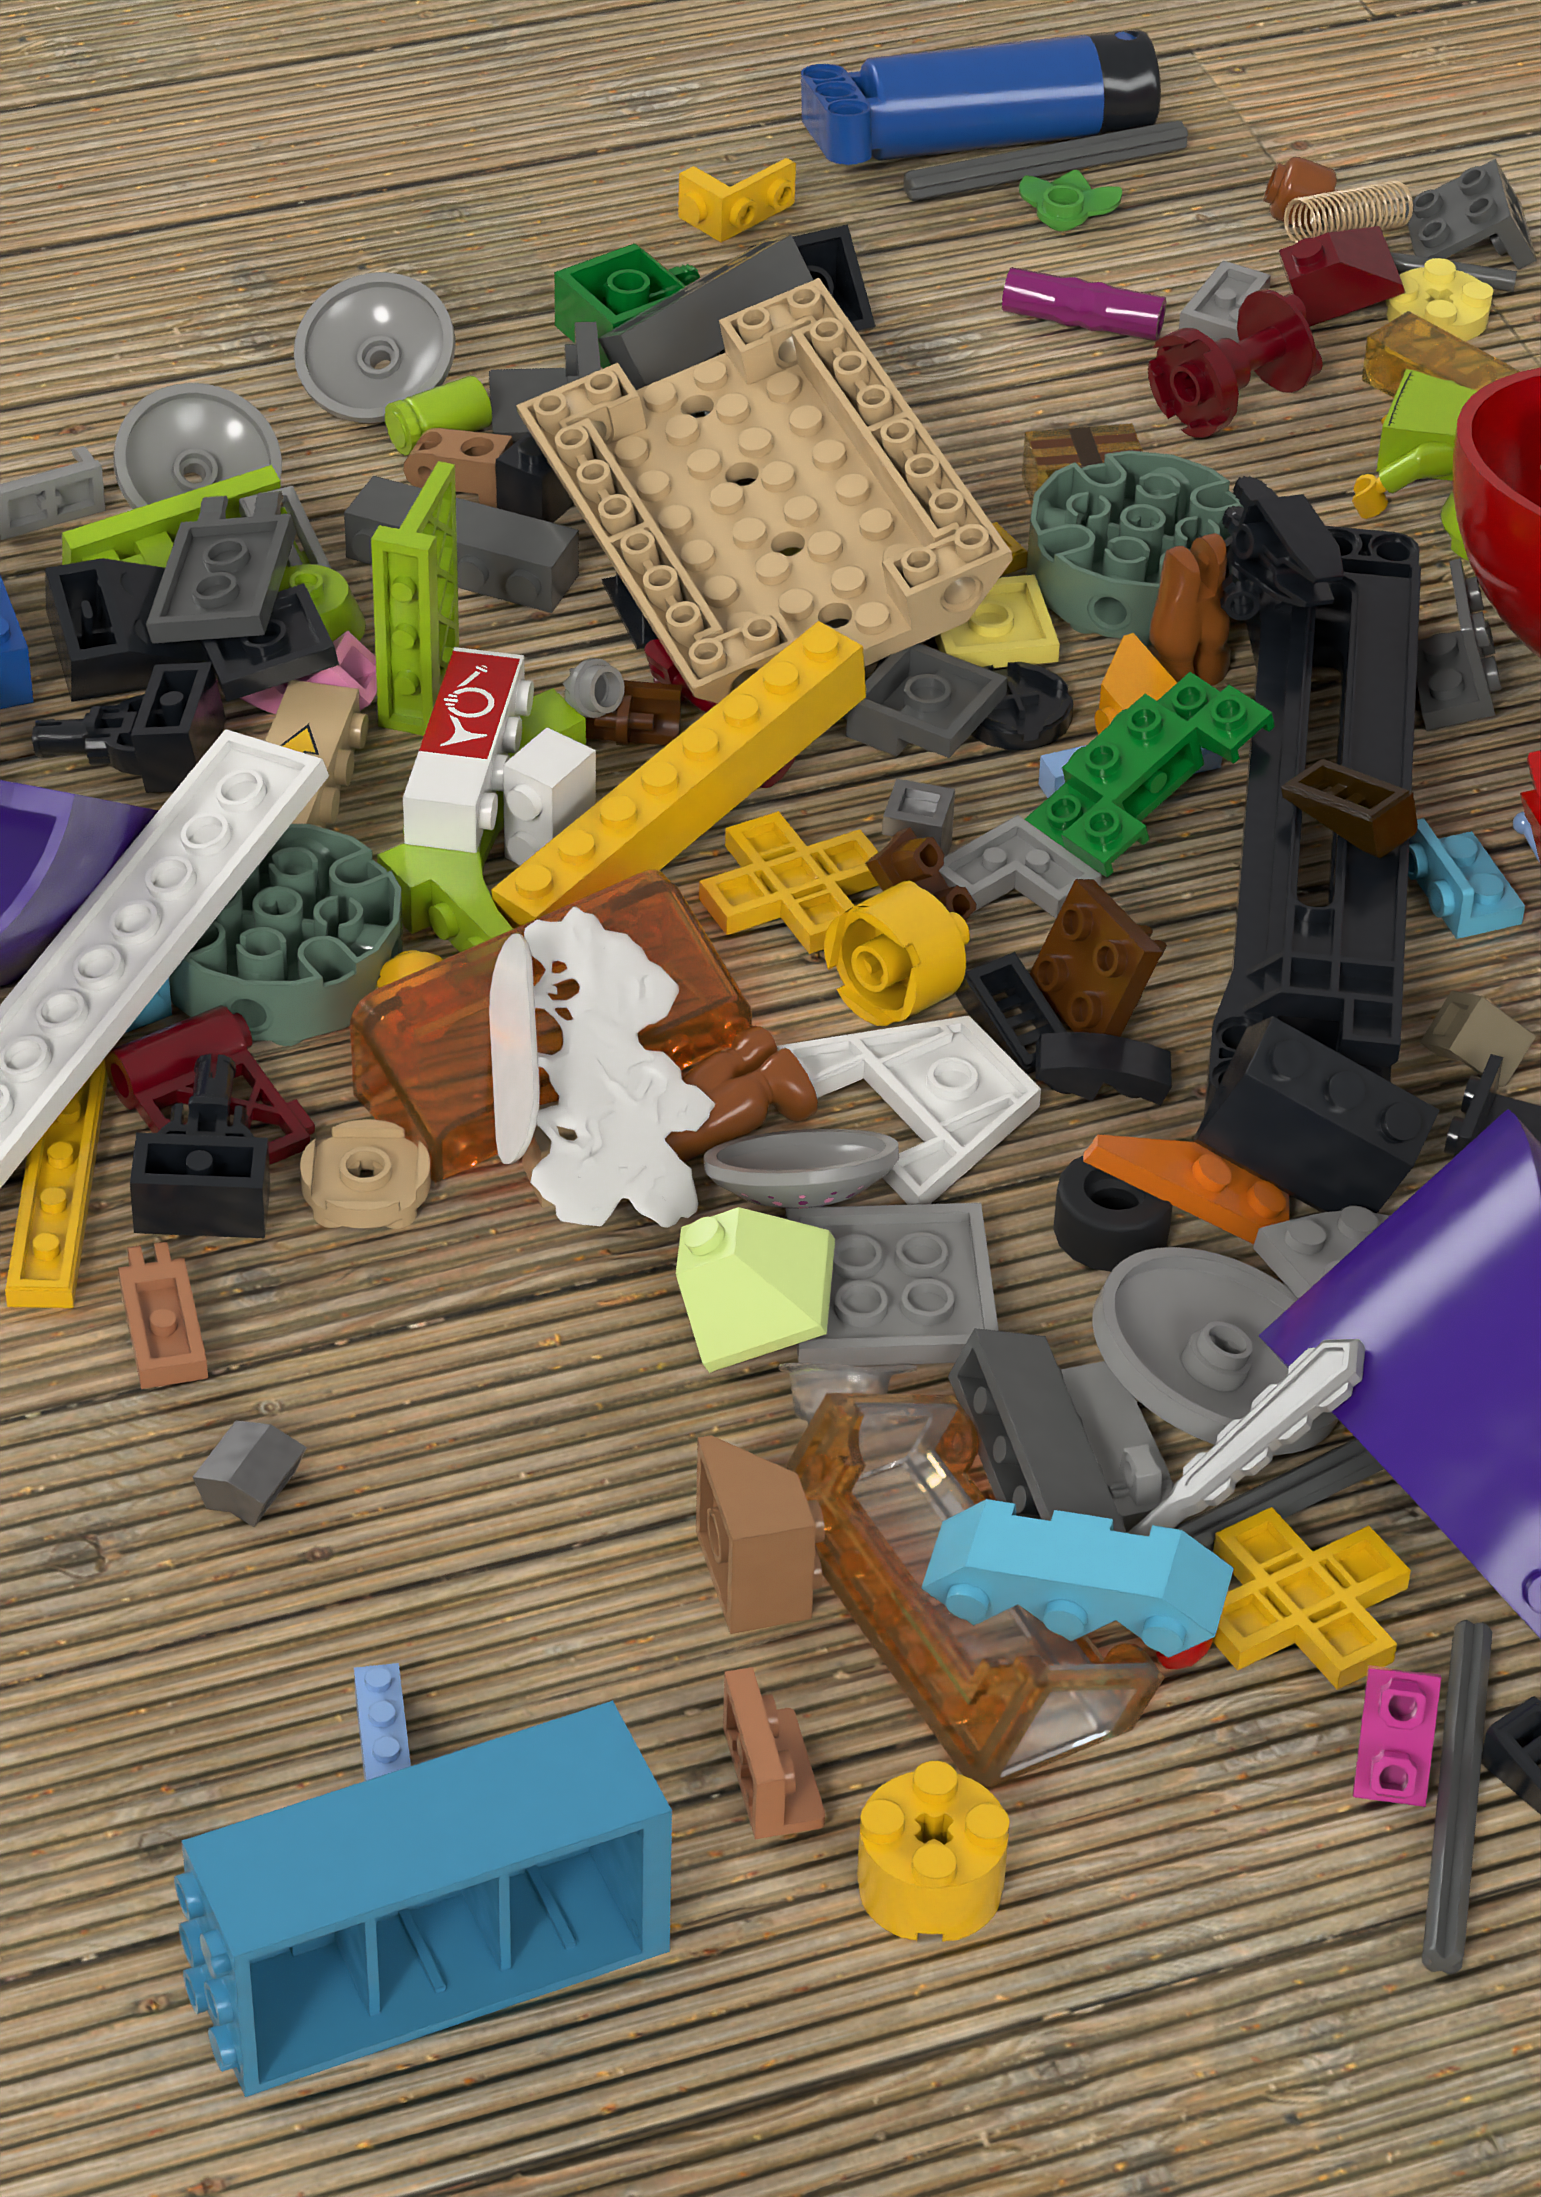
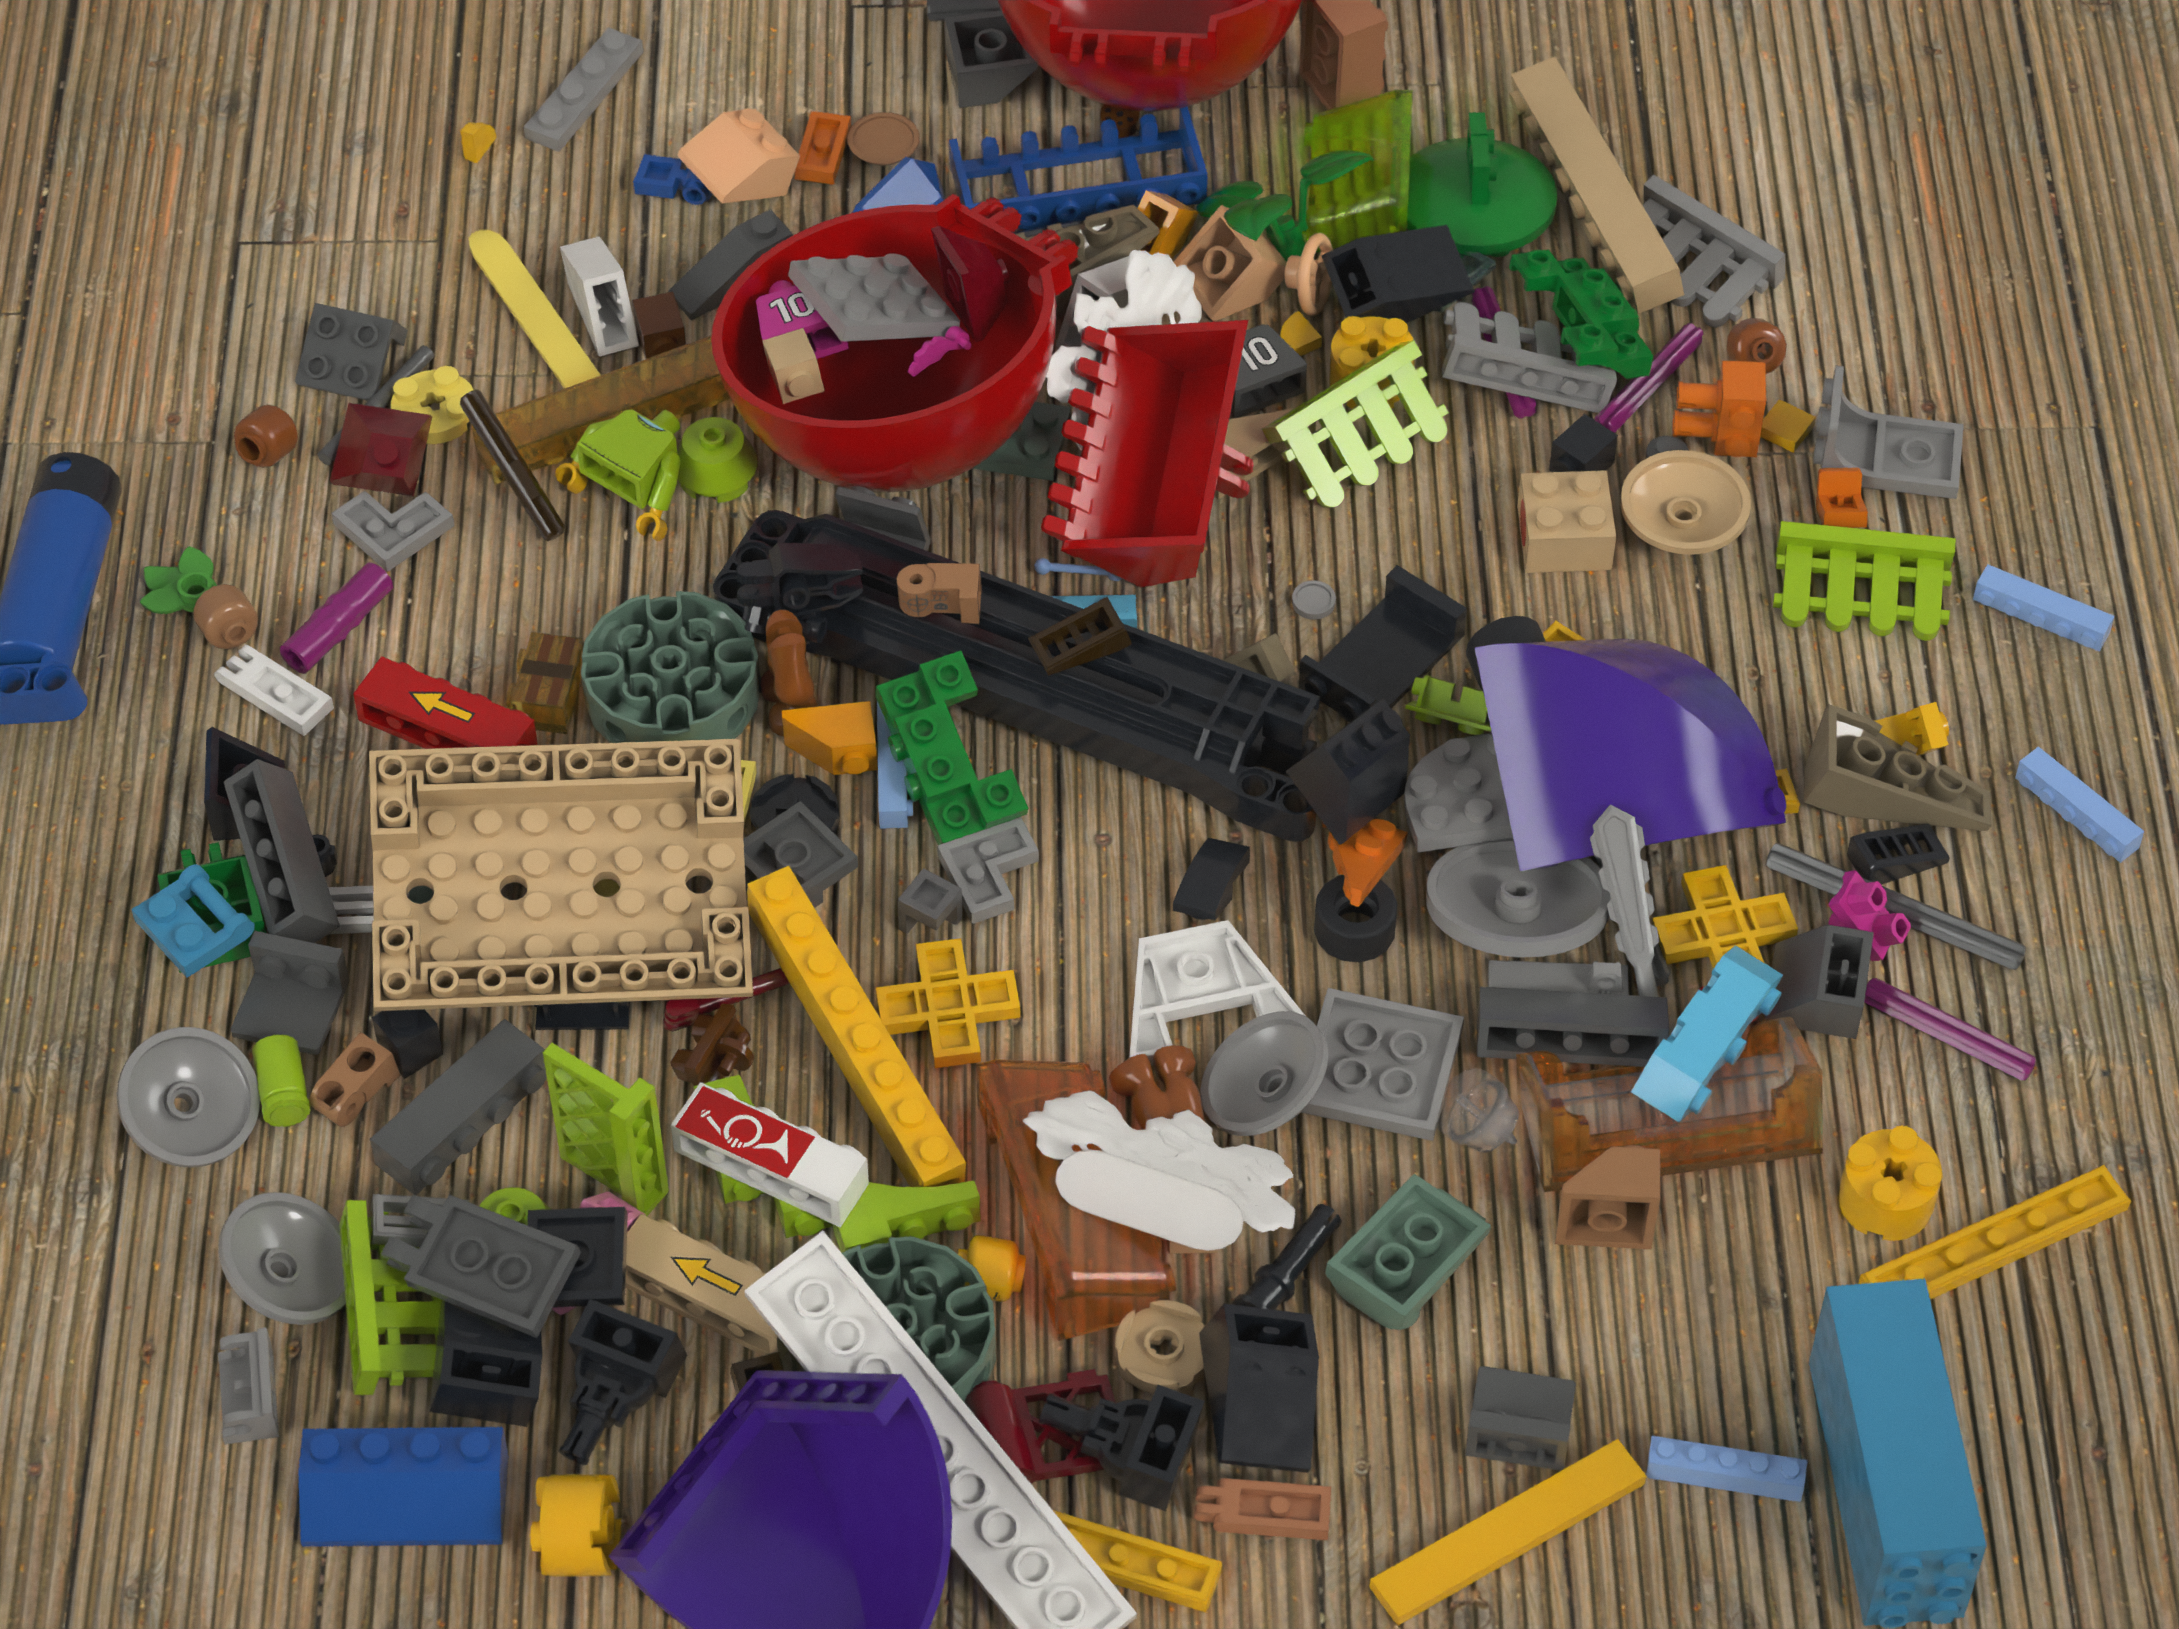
camera: 70 degrees left, 10 degrees up
flat silver piece [193,1420,307,1527] -> none
white brick [503,728,596,865] -> none
light grey plate [562,658,625,718] -> none
yellowish green slope [676,1207,835,1373] -> none
yellow bracket [678,158,796,243] -> none
nougat bracket [723,1667,825,1839] -> none
yellow brick [824,881,970,1026] -> none
reddish brown hips [865,827,977,920] -> none
dark grey axle [903,120,1188,201] -> none
black slope [956,952,1067,1075] -> none
reddish brown plate [1029,879,1167,1037] -> none
dark red piece [1148,289,1323,438] -> none
tan piece [1284,180,1413,243] -> none
none -> dark azure plate [131,864,254,978]
none -> medium nougat head [193,584,258,650]
none -> white hinge [214,645,334,736]
none -> red brick [353,656,538,749]
none -> dark brown axle [460,389,565,541]
none -> medium nougat leg [897,563,982,624]
none -> black slope [1199,1304,1319,1473]
none -> black pin [1232,1204,1342,1310]
none -> sand green slope [1325,1174,1491,1330]
none -> yellow tile [1369,1439,1647,1626]
none -> dark grey bracket [1465,1366,1576,1471]
none -> dark grey slope [1763,925,1874,1039]
none -> yellow tile [1859,1165,2131,1300]
none -> magenta axle [1864,978,2036,1081]

